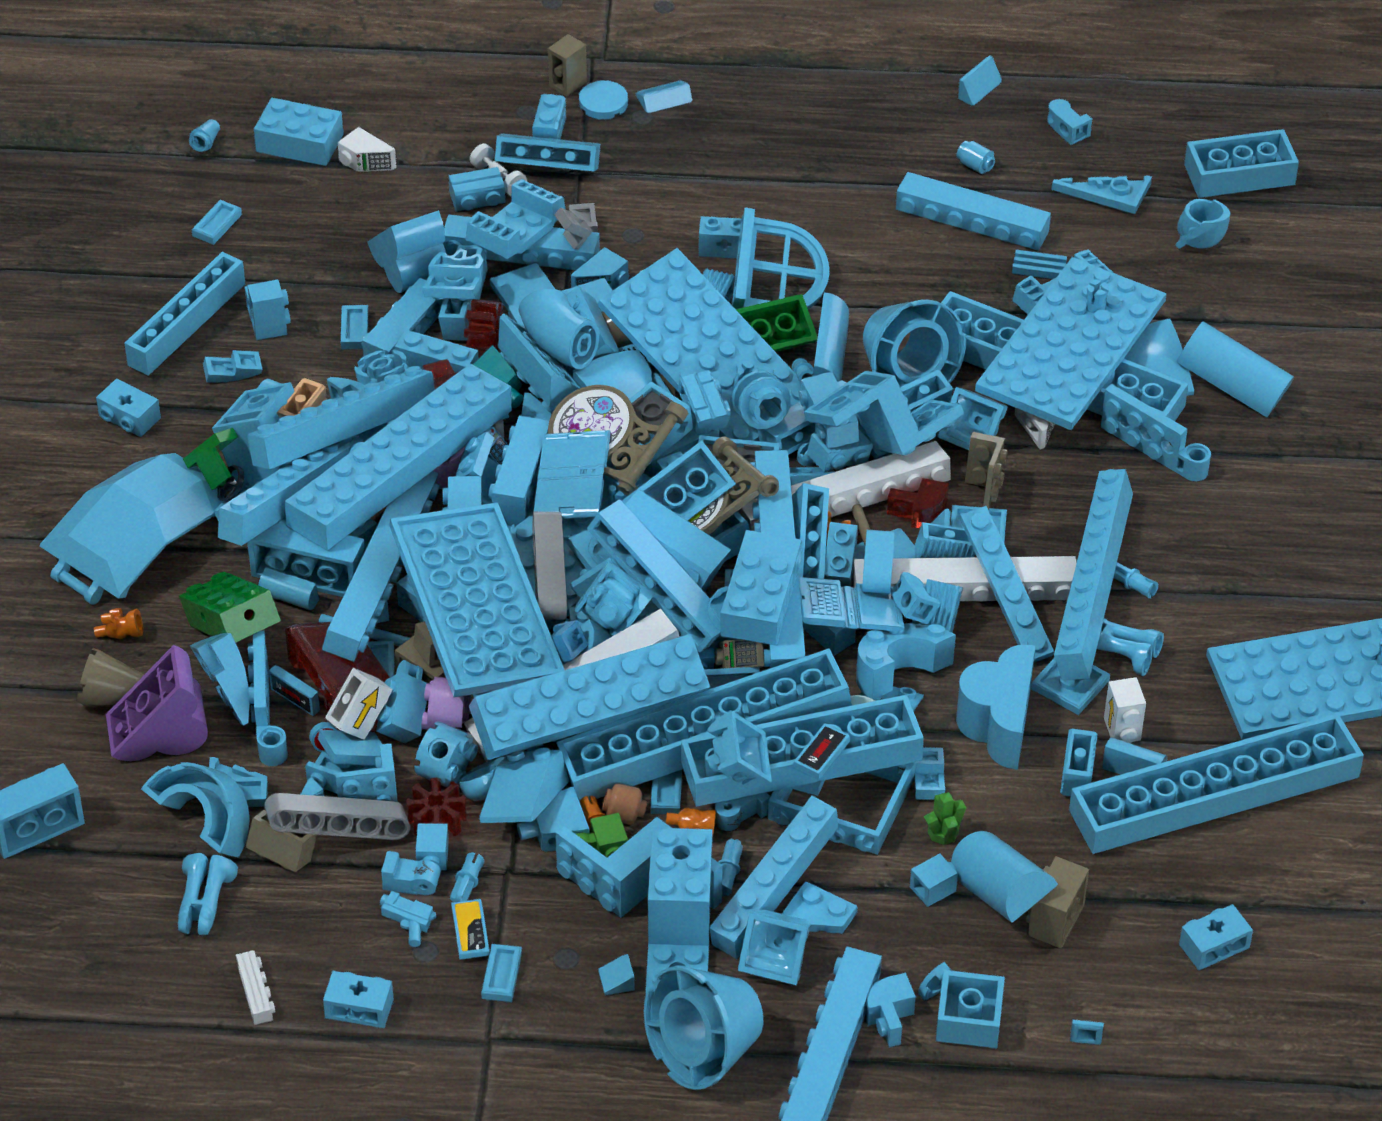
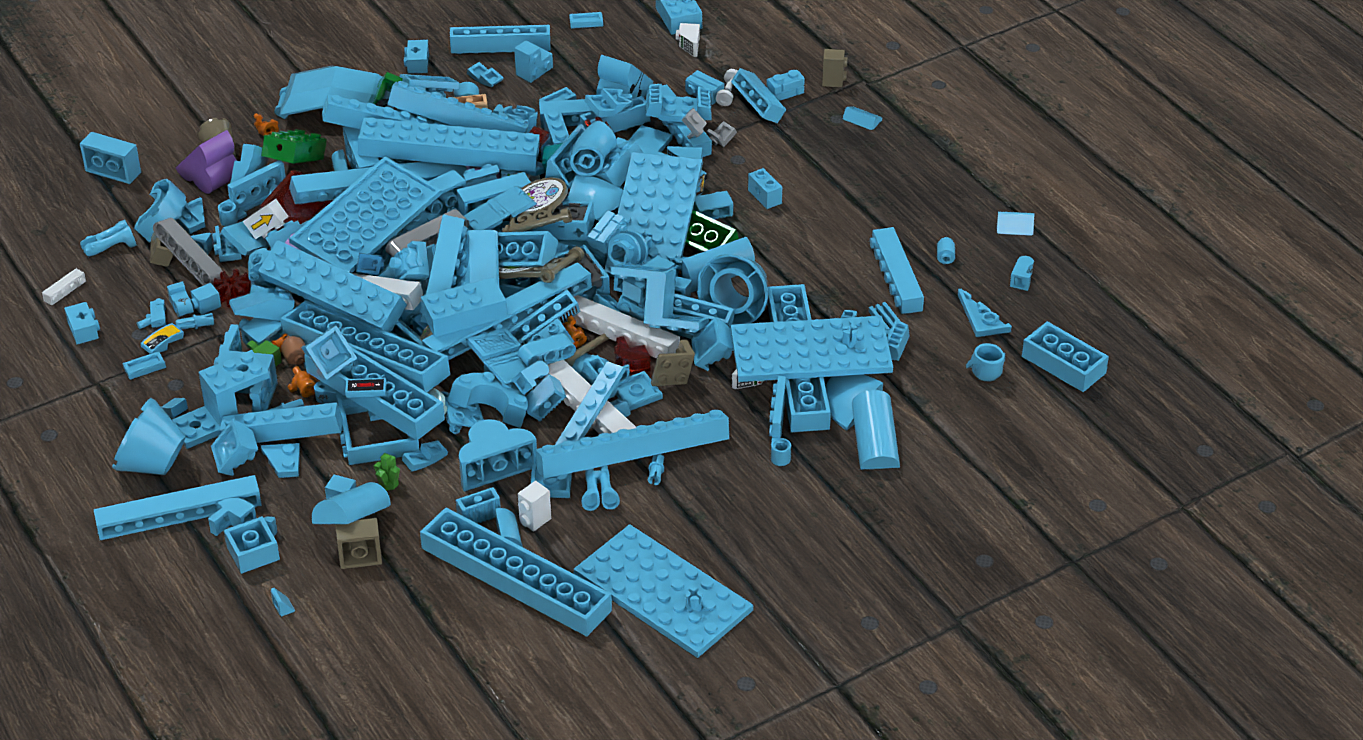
camera: 55 degrees right, 5 degrees down
medium azure bracket [335,743,398,802] -> none
medium azure tile [579,81,628,119] -> none
medium azure window [732,208,829,309] -> none
medium azure brick [1179,904,1253,970] -> none

